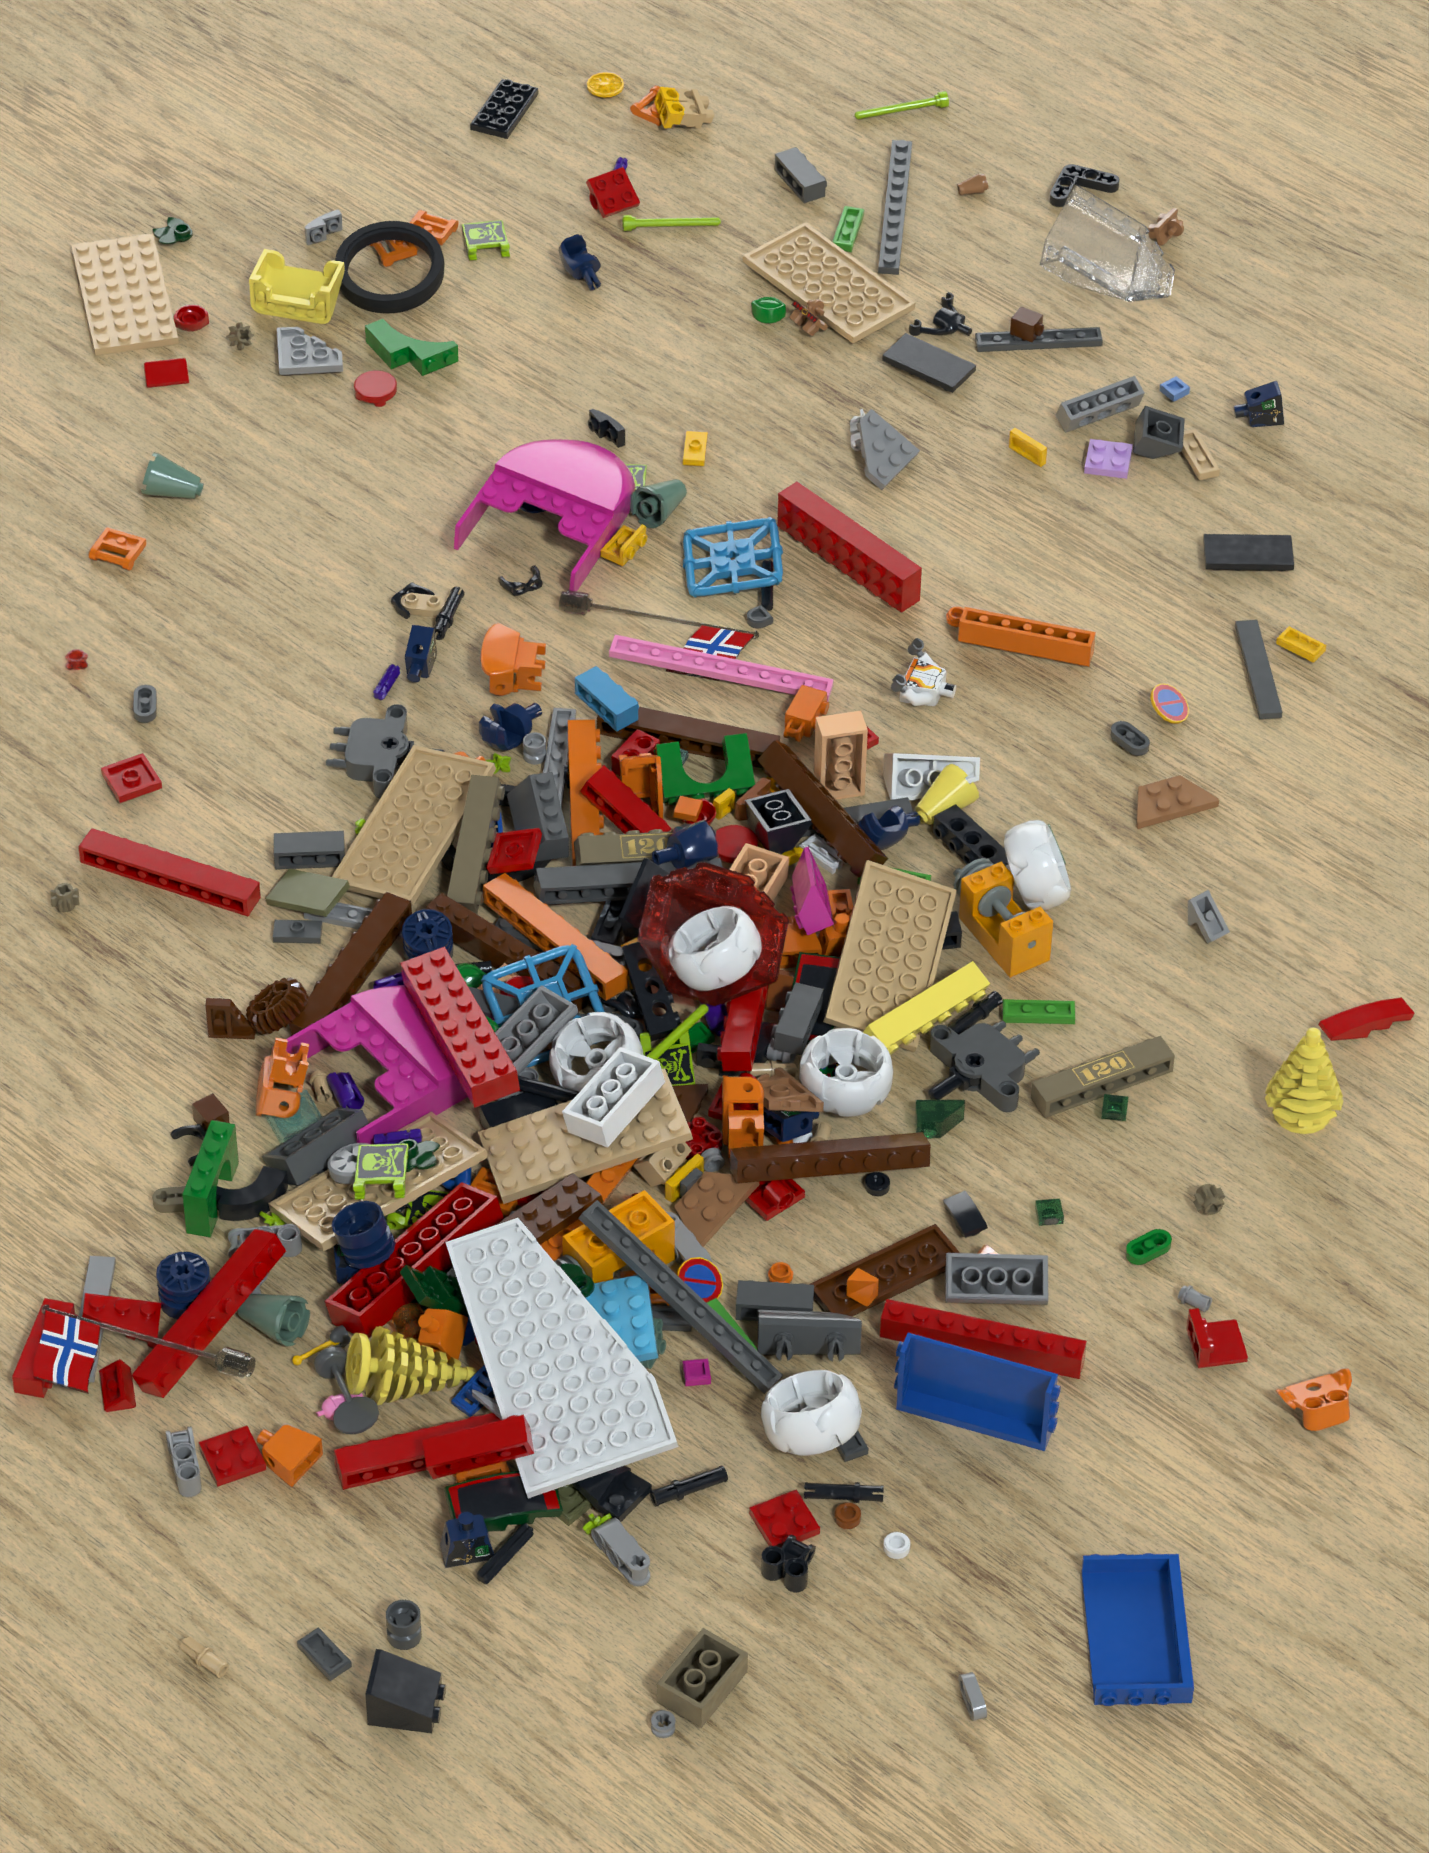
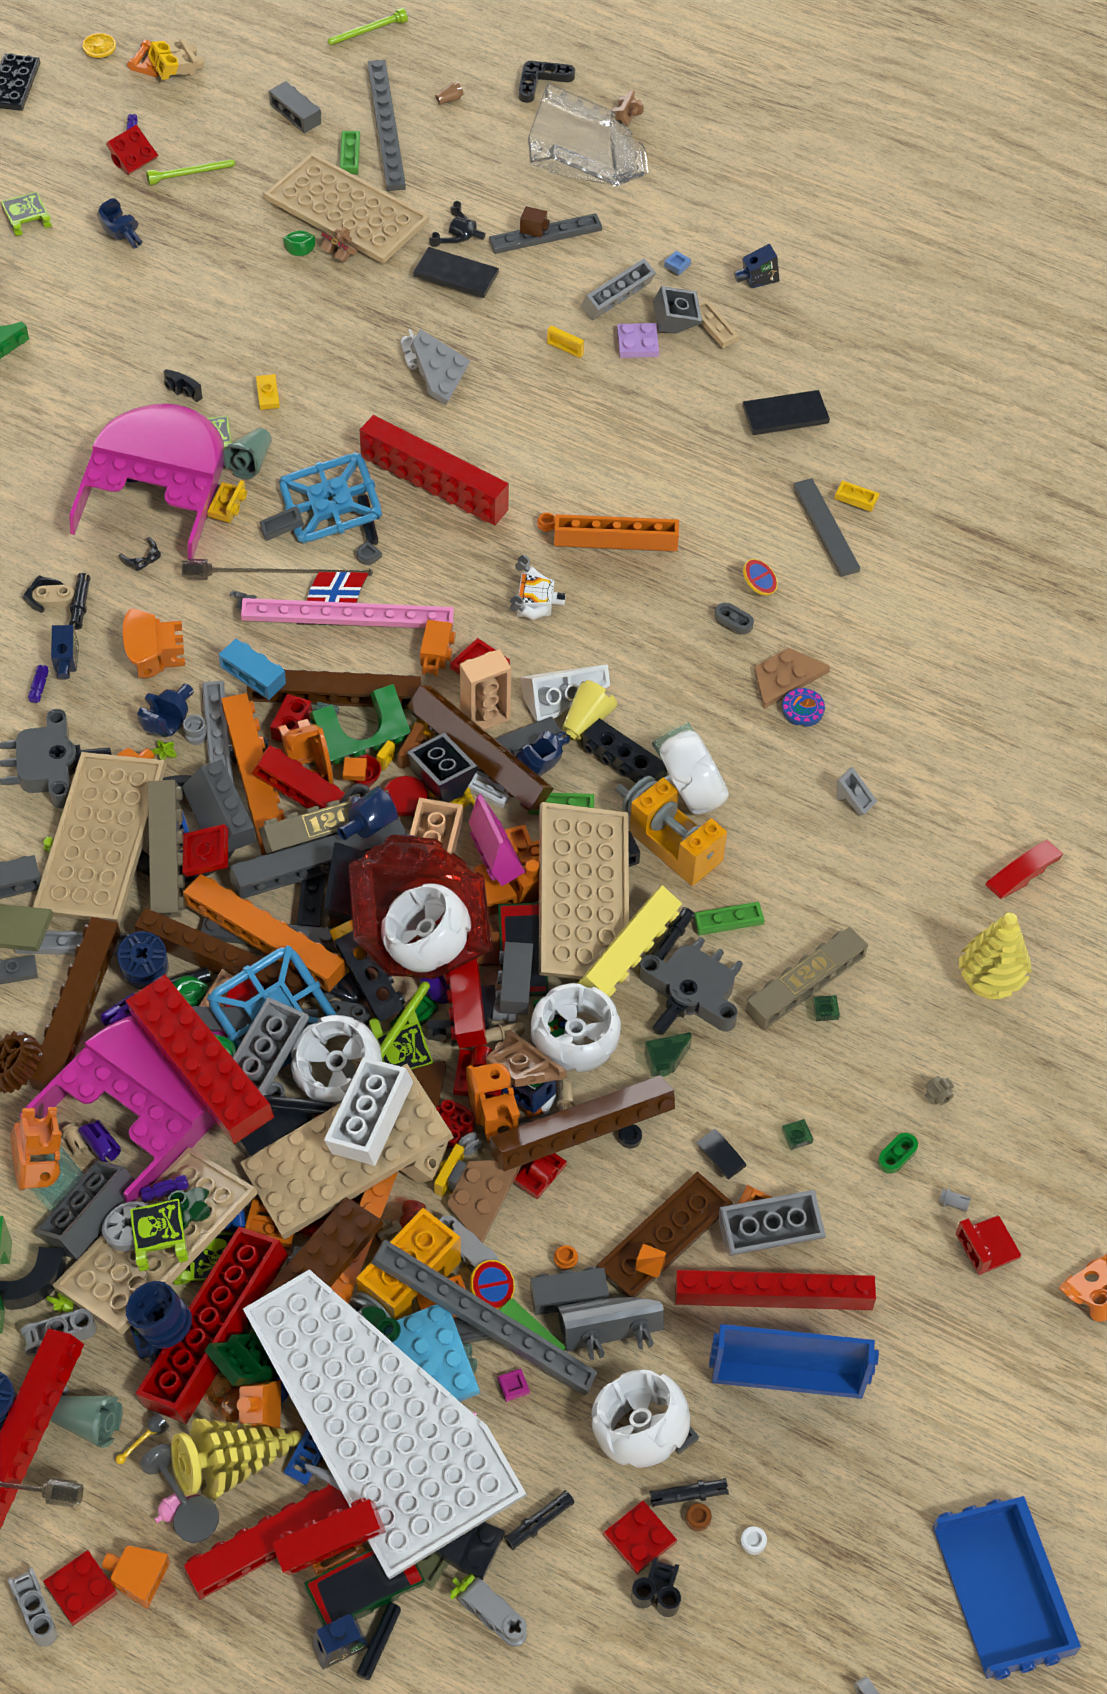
camera: 15 degrees left, 10 degrees up
none -> dark grey plant [229,590,257,609]
none -> dark grey tile [260,506,304,541]
none -> blue tile [782,688,825,727]

